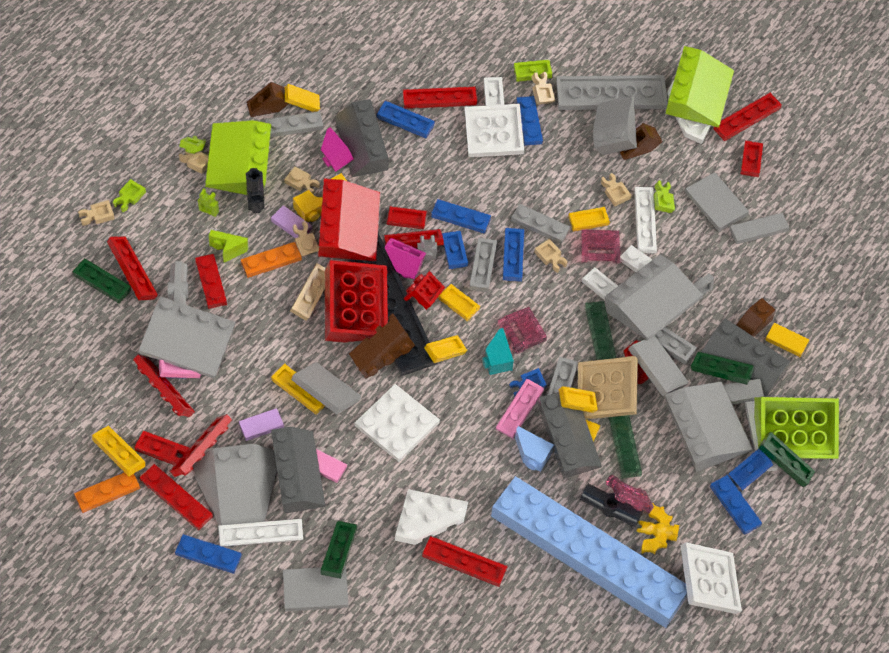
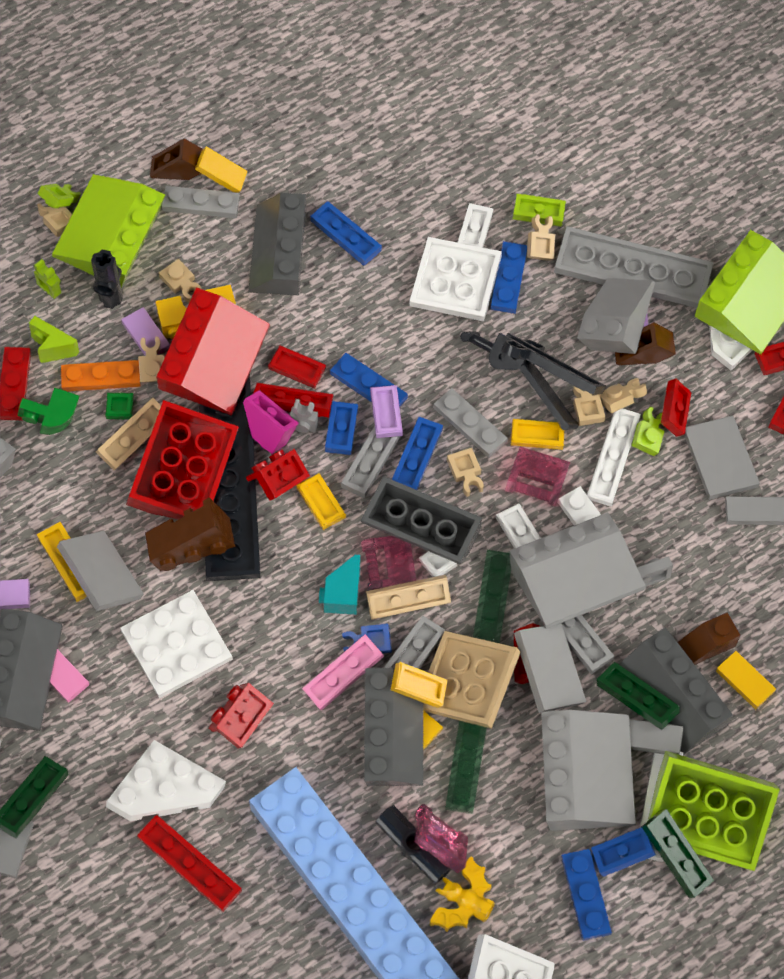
camera: 20 degrees right, 5 degrees up
dark pink slope [321,127,354,172] -> none
red plate [403,87,477,109] -> none
yellow tile [424,335,467,363] -> none
light blue slope [515,426,554,472] -> none
none -> green brick [17,387,80,435]
none -> green tile [105,393,134,420]
none -> bracket [208,683,274,749]
none -> dark grey slope [361,476,482,564]
none -> tan tile [366,575,451,620]
none -> lavender tile [370,385,403,438]
none -> white tile [419,551,457,577]
none -> black piece [460,331,606,431]
none -> tan plate [597,378,647,413]
none -> red plate [661,378,692,437]

